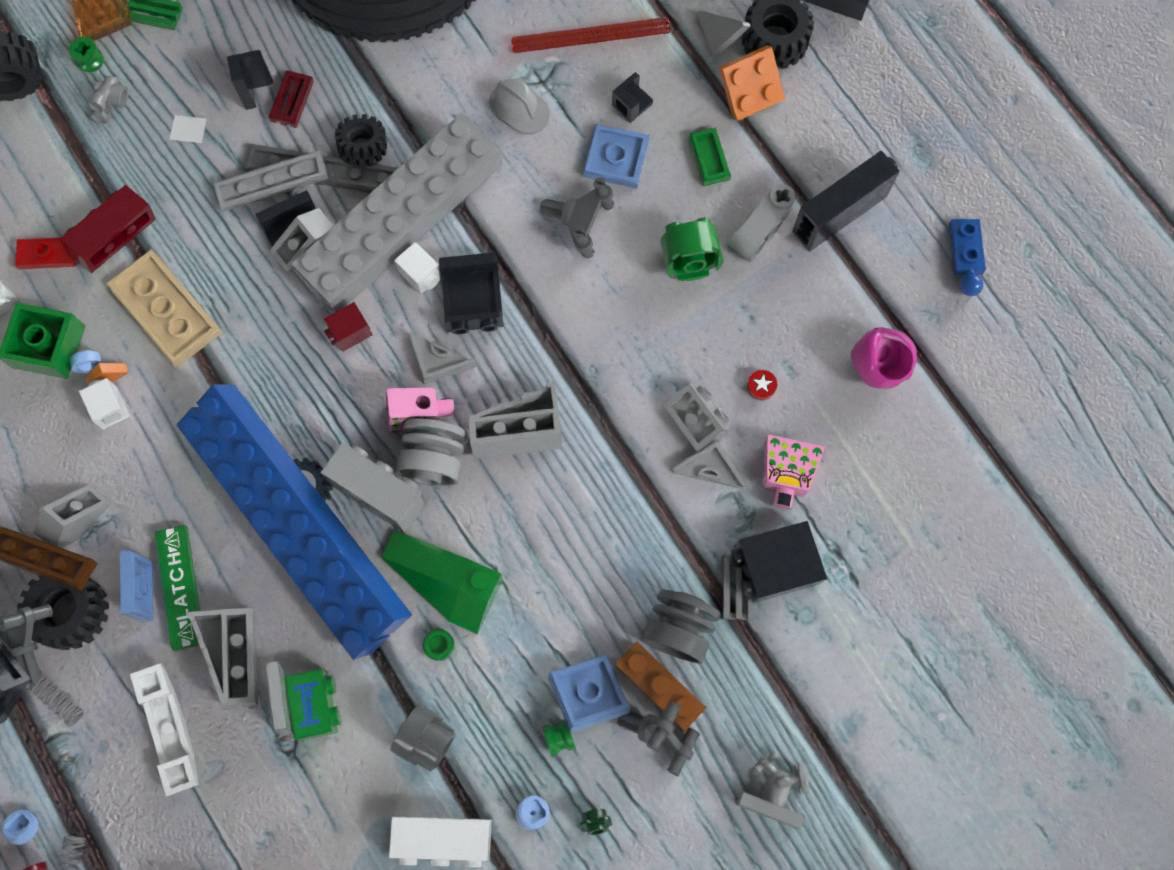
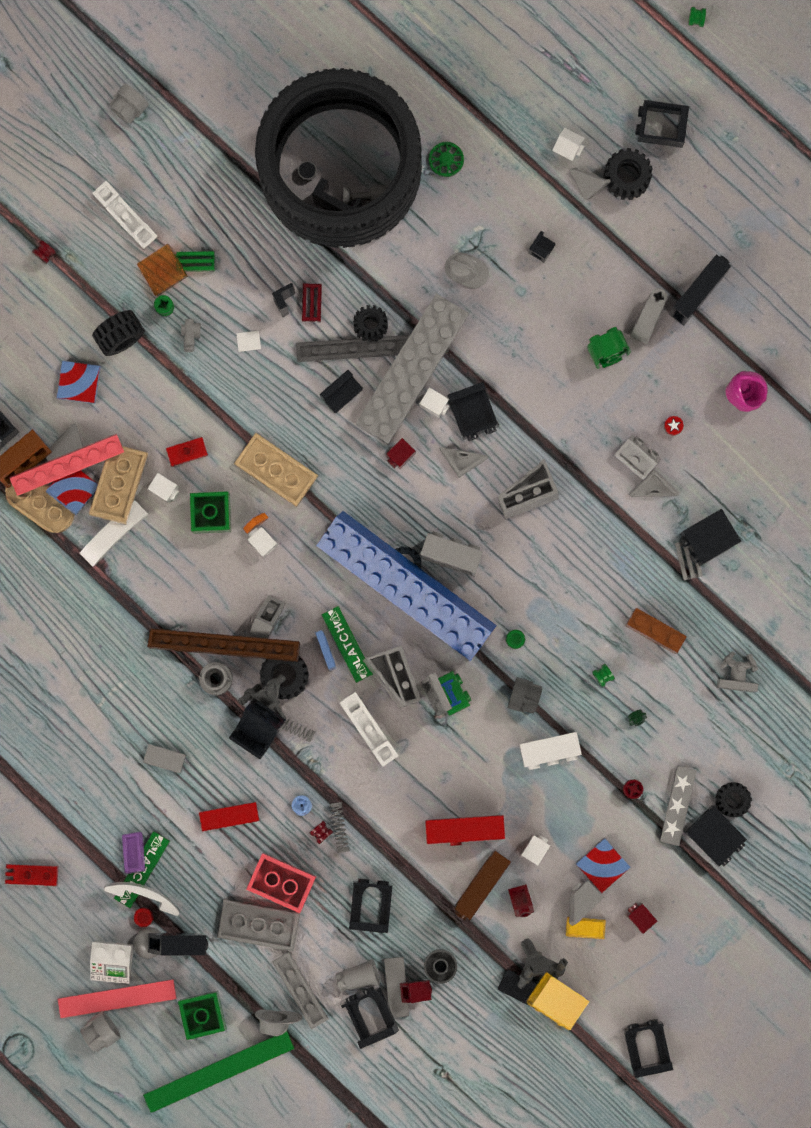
camera: 10 degrees left, 10 degrees up
dark red brick [60,184,156,274] -> none
light blue tile [69,350,102,374] -> none
light grey tile [212,150,329,212] -> none
light grey slope [270,208,333,272] -> none
green wedge [381,530,503,635] -> none
bright pink torso [386,388,454,434] -> none
light grey wheel [395,418,467,486] -> none
clear red axle [511,17,671,53] -> none
light blue tile [516,796,550,831] -> none
dark grey axle [540,178,614,258] -> none
medium blue tile [548,655,630,733] -> none
medium blue tile [583,124,650,188] -> none
dark grey axle [617,701,700,776] -> none
dark grey wheel [641,589,721,664] -> none
green tile [689,127,731,186] -> none
orange plate [718,45,785,121] -> none
bright pink torso [763,434,825,509] -> none
blue plate [949,219,986,296] -> none

